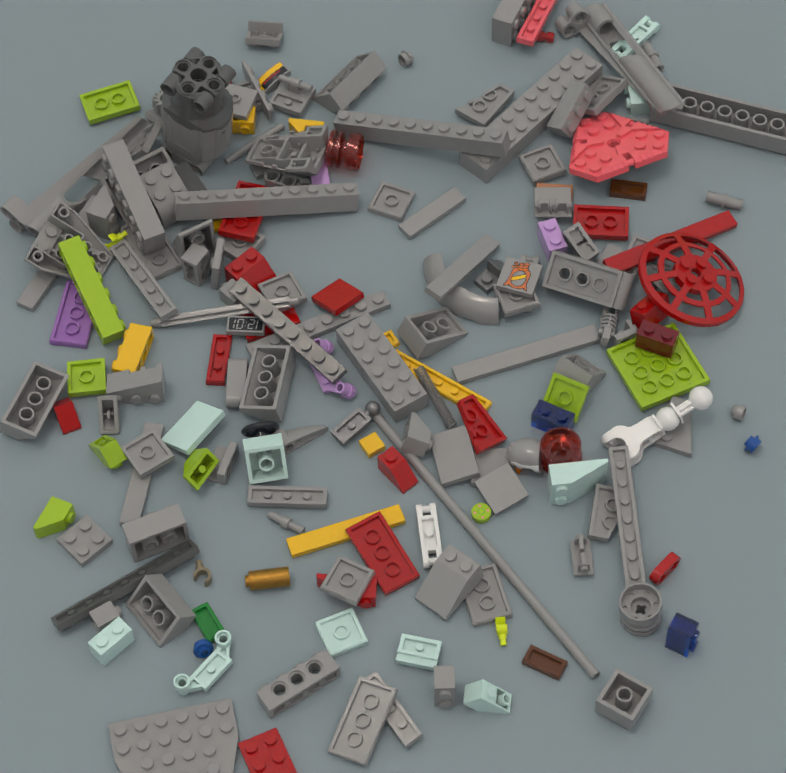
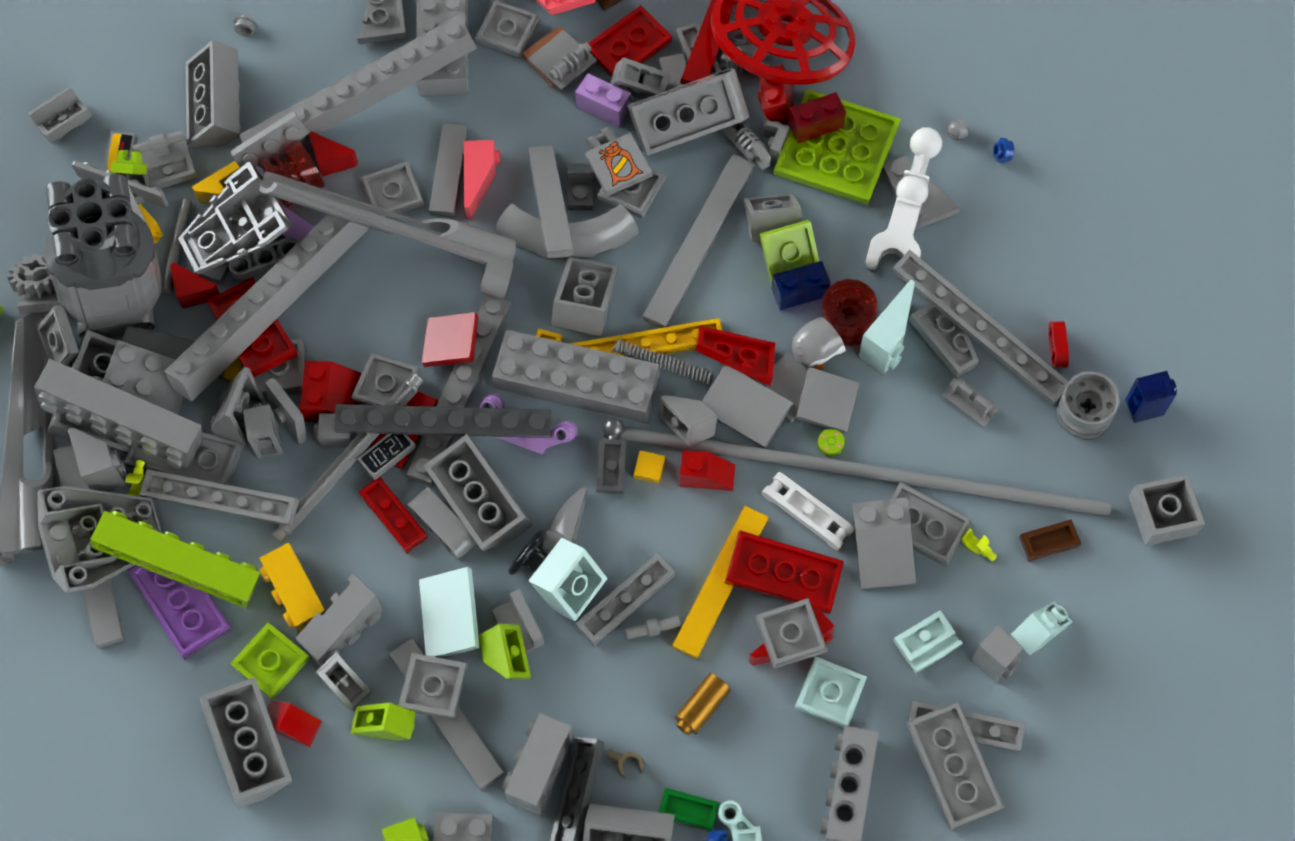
camera: 45 degrees left, 10 degrees up
none -> lime tile [111,150,147,174]
none -> red slope [170,262,220,309]
none -> light grey plate [230,111,309,168]
none -> light grey panel [259,171,516,299]
none -> red slope [309,131,358,177]
none -> coral slope [464,140,501,220]

